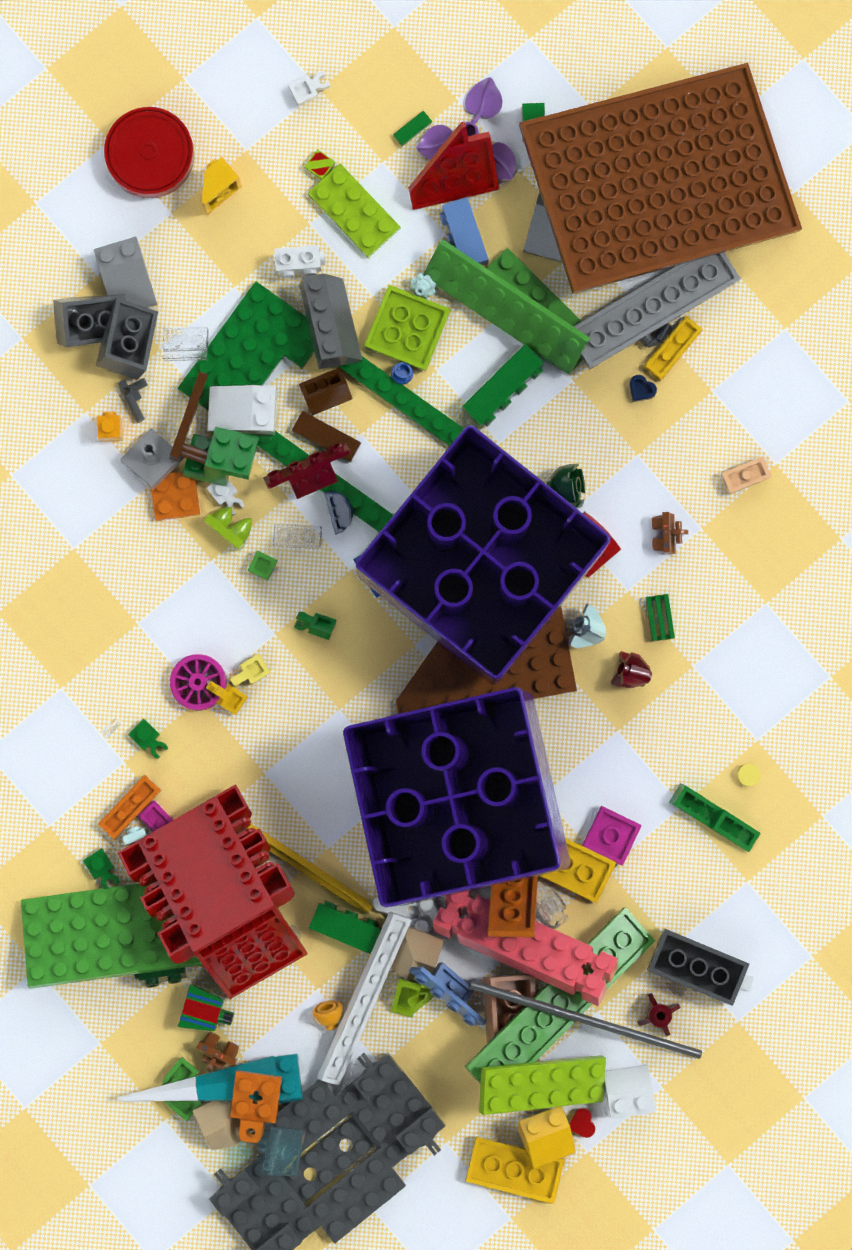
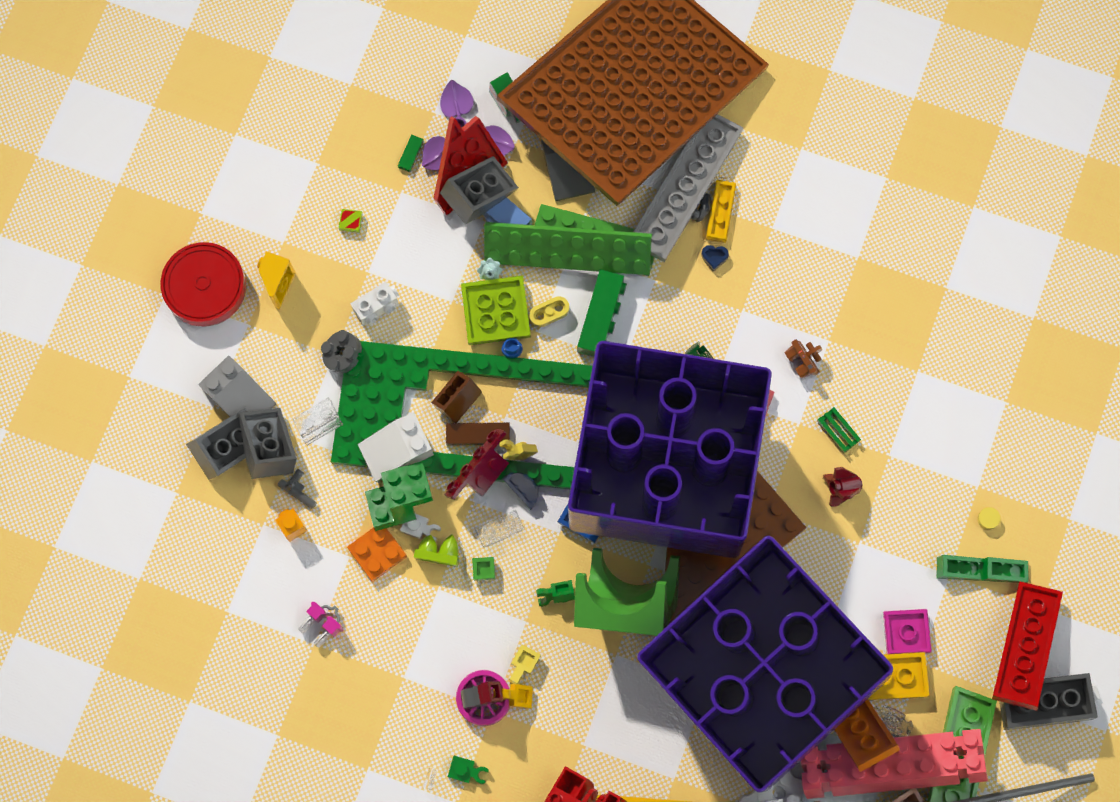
camera: 25 degrees left, 10 degrees down
light grey tile [120,428,184,490] -> none
reddish brown piece [170,371,208,465] -> none
white plate [288,70,331,106] -> none
dark grey slope [299,273,363,369] -> none
lime plate [308,163,401,258] -> none
light aqua brick [566,603,606,648] -> none
dark red brick [637,993,681,1037] -> none
light nougat plate [721,456,772,495] -> none
none -> piece [298,602,343,648]
none -> dark grey plate [321,330,362,373]
none -> dark grey slope [440,156,519,224]
none -> leg [461,681,504,709]
none -> light yellow plate [499,440,538,461]
none -> light yellow plate [529,296,569,327]
none -> bright green piece [574,548,680,636]
none -> red plate [992,581,1063,711]

